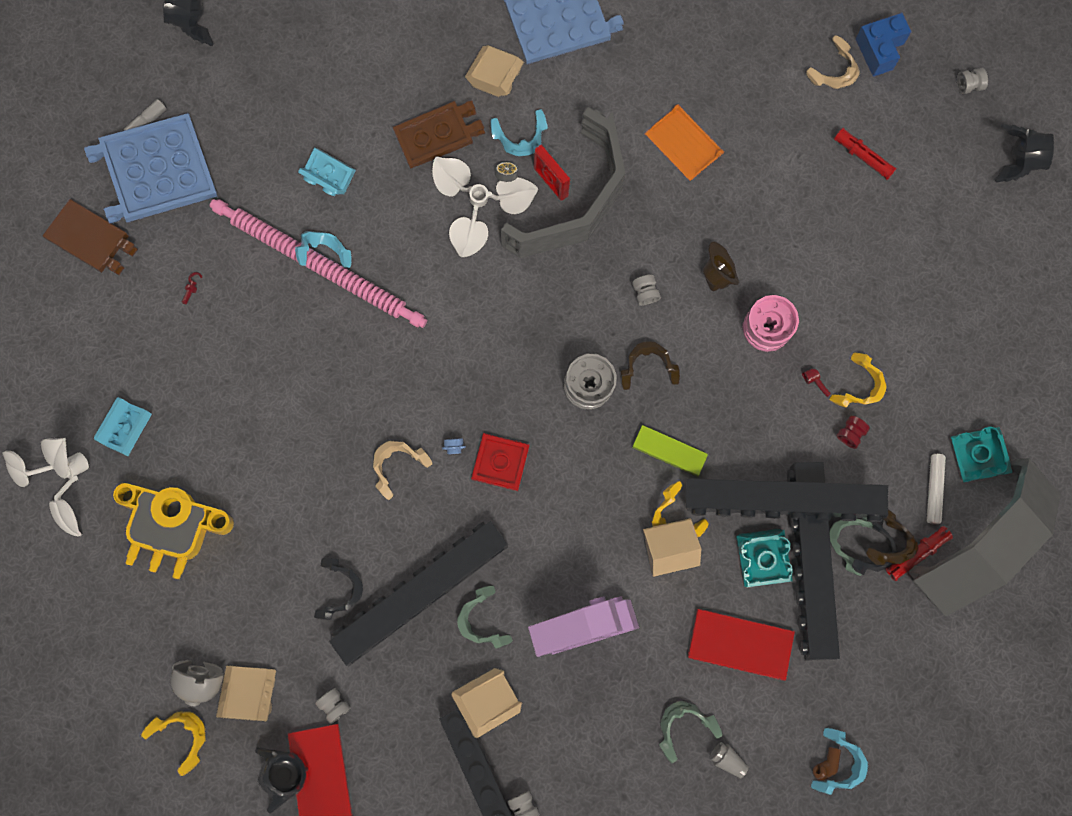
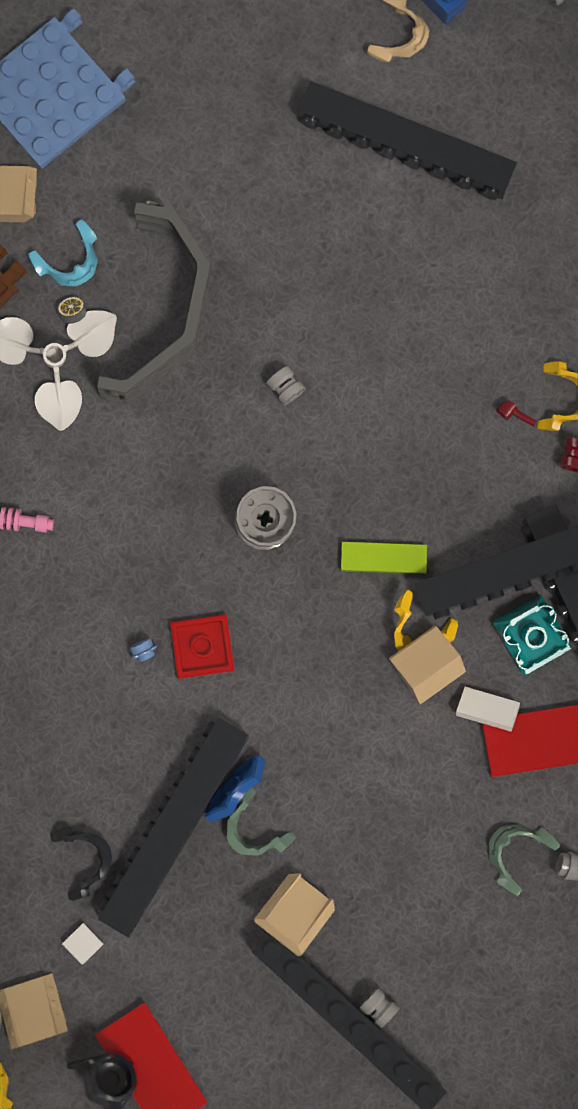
camera: 20 degrees left, 5 degrees up
light grey wheel [315,688,351,724] -> none
tan helmet [373,441,432,500] -> none
lavender wedge [528,596,639,657] -> none
red tile [534,145,570,201] -> none
dark brown helmet [620,341,680,390] -> none
orange piece [645,104,724,181] -> none
dark brown piece [703,242,739,292] -> none
bright pink wheel [743,295,799,352] -> none
red pin [834,128,897,180] -> none
none -> white tile [62,923,104,965]
none -> blue tile [205,755,265,823]
none -> black brick [298,81,517,200]
none -> white tile [456,687,520,732]

